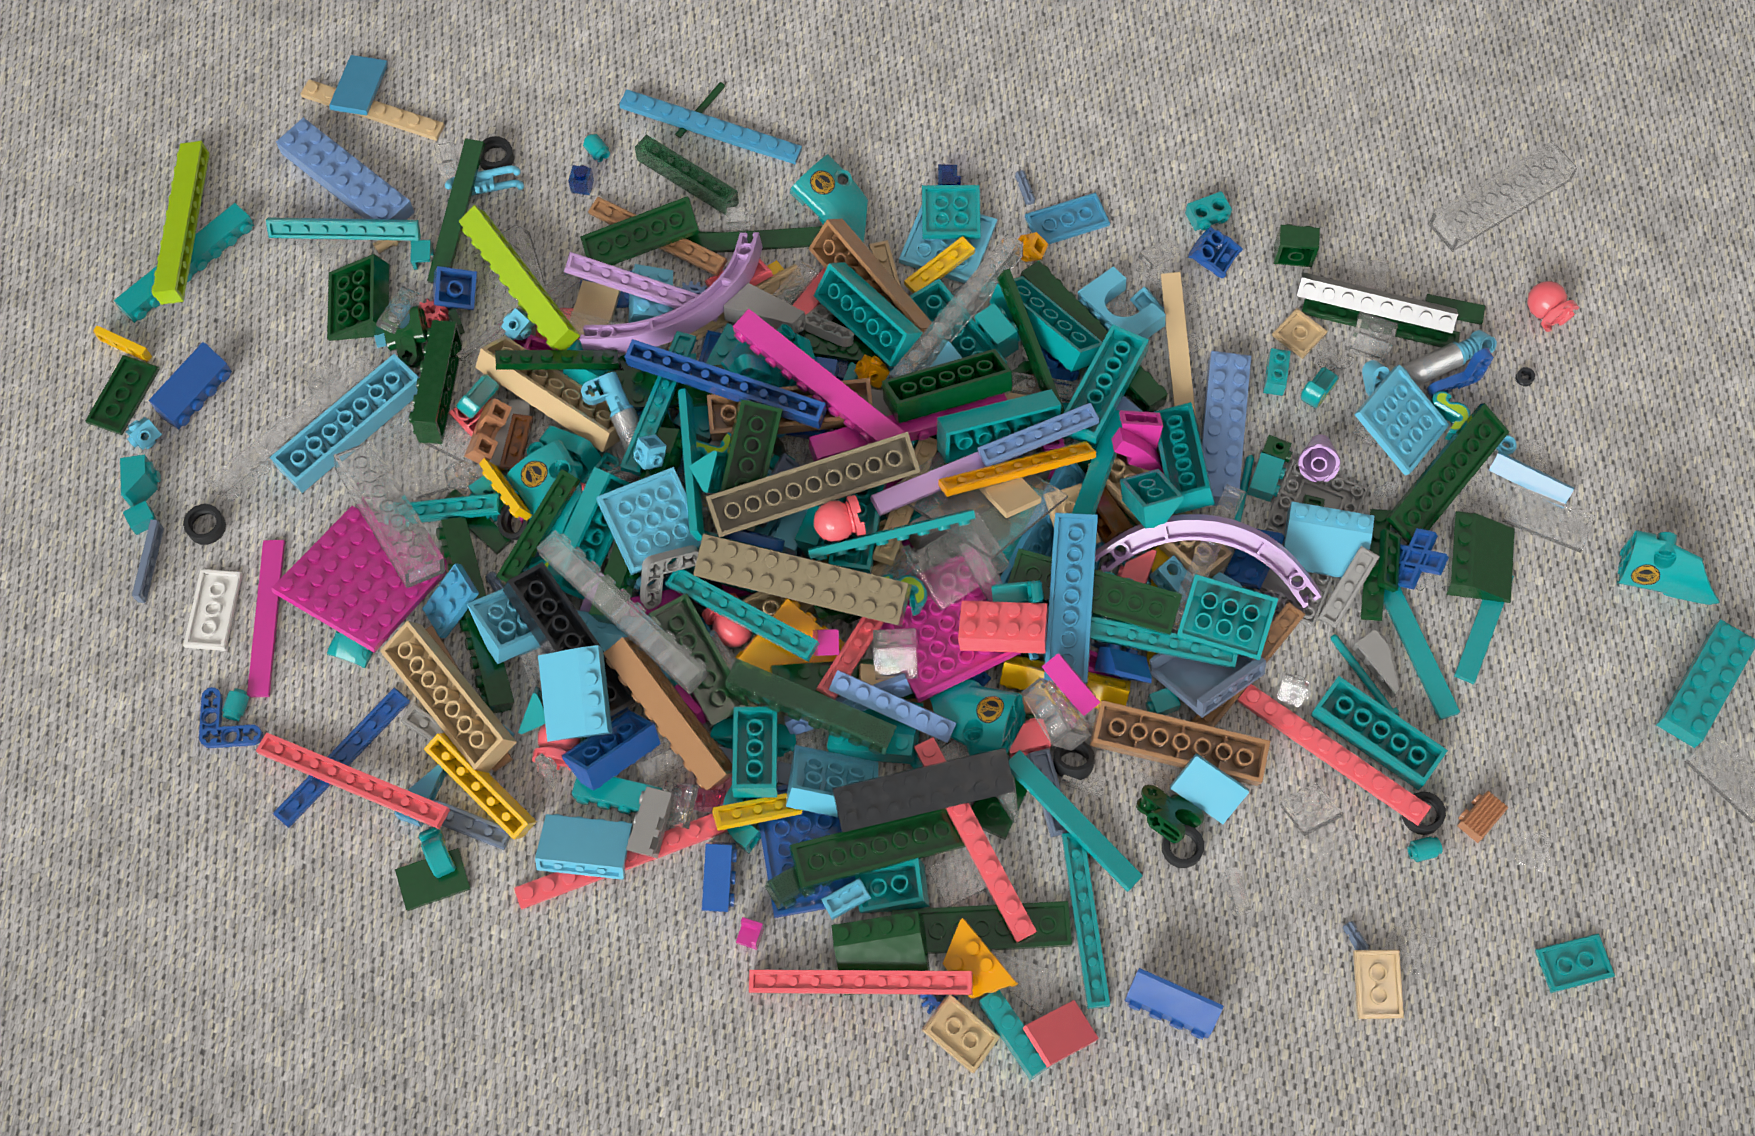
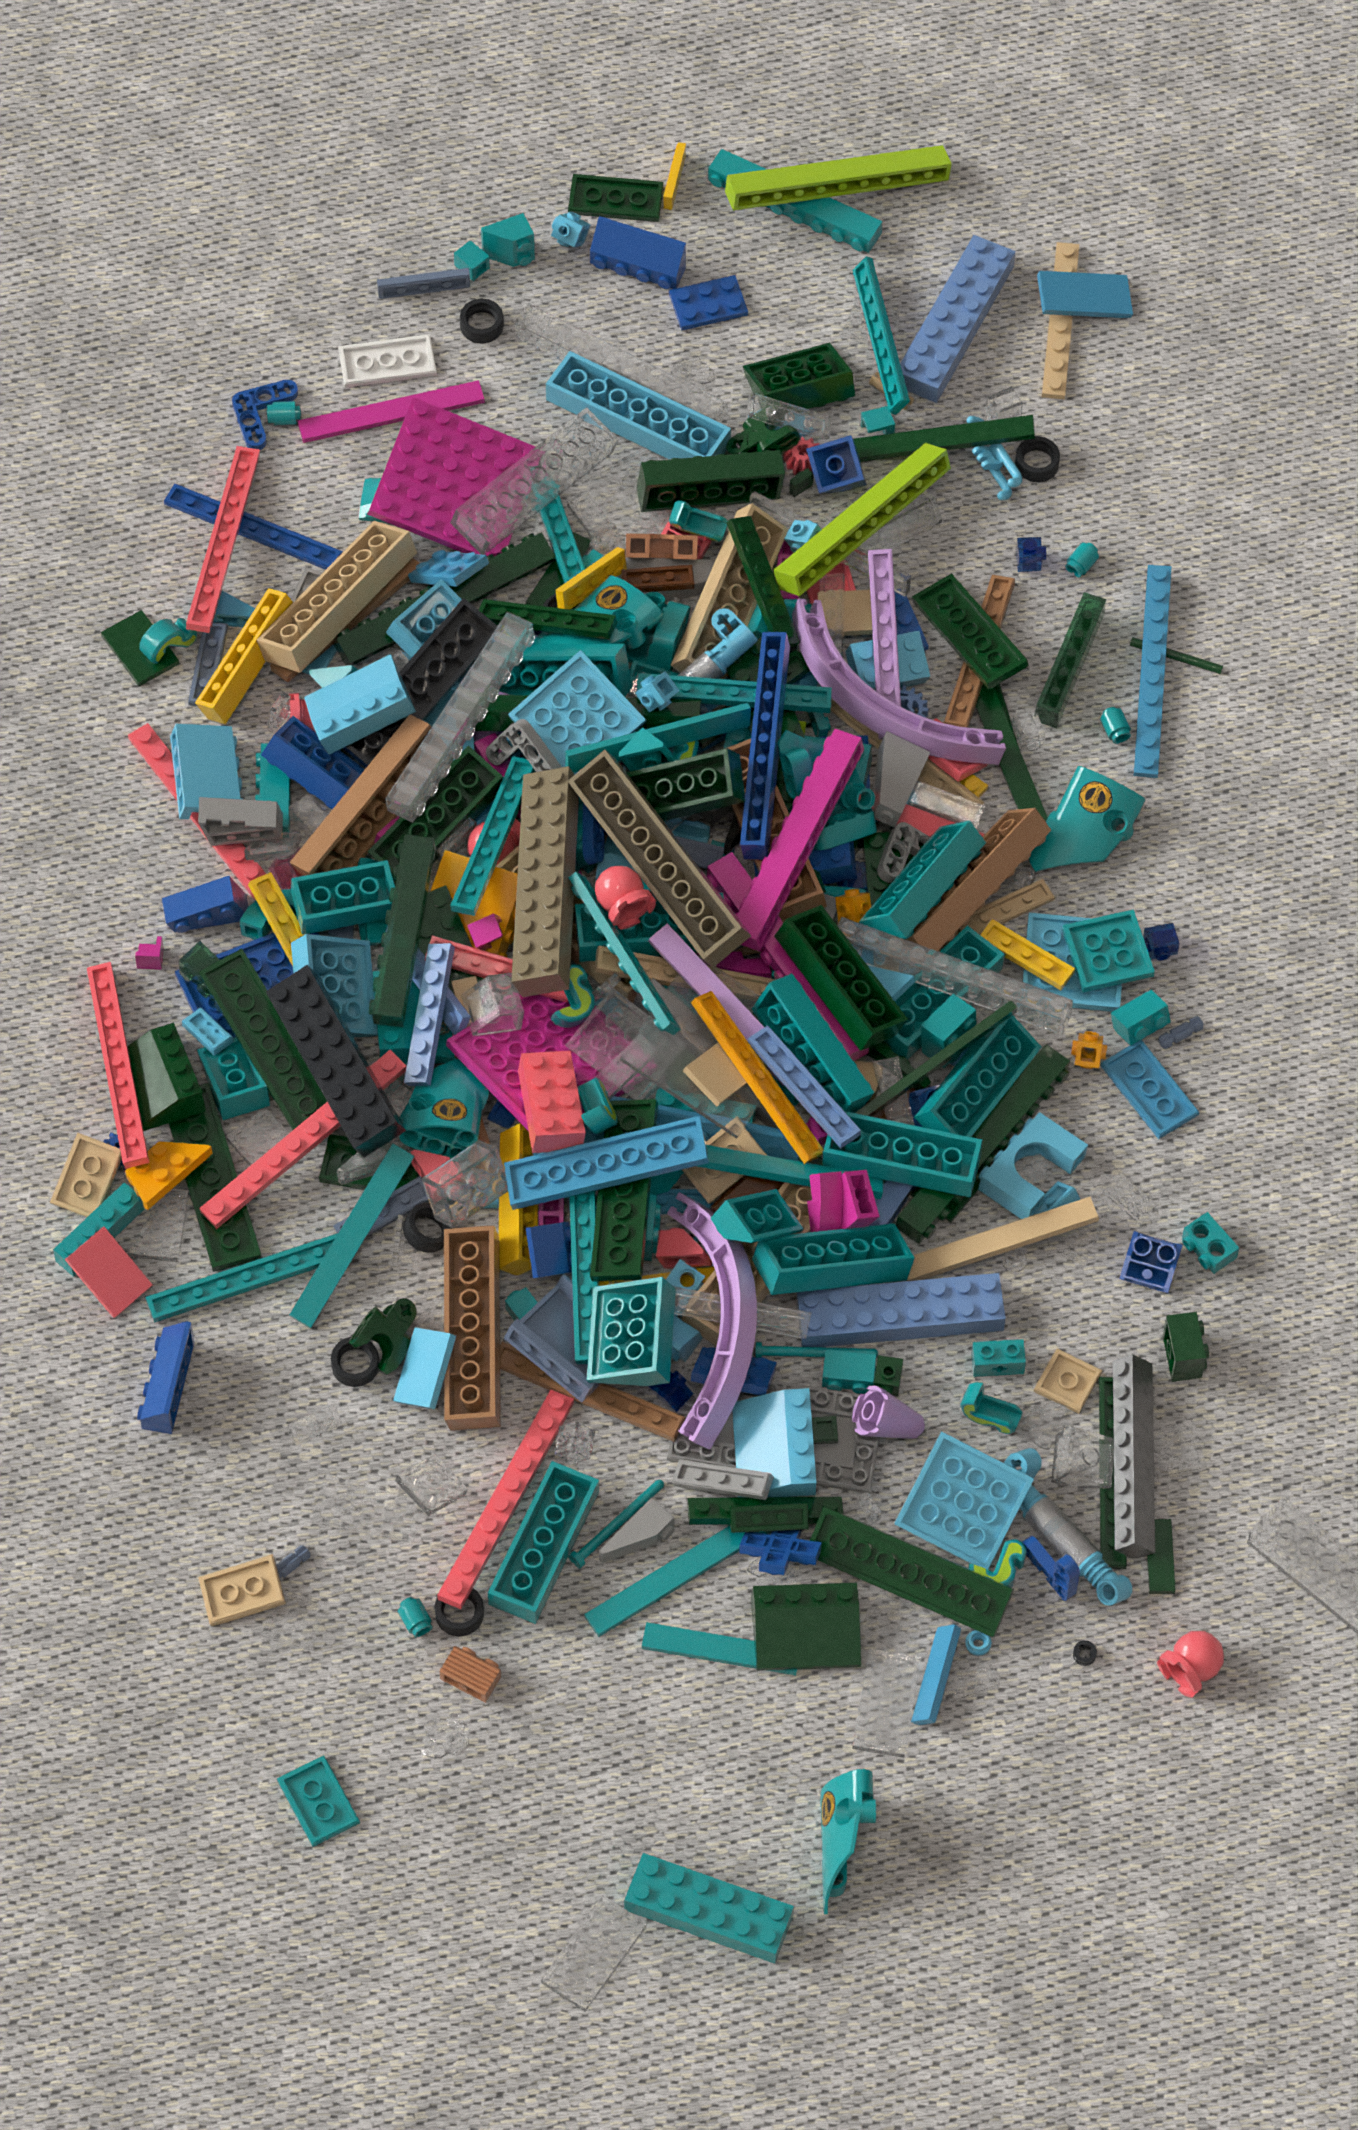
camera: 75 degrees right, 5 degrees down
dark pink slope [1042,653,1101,716] -> none
none -> blue plate [669,275,748,331]
none -> teal brick [1100,707,1131,744]
none -> teal brick [1111,990,1171,1046]

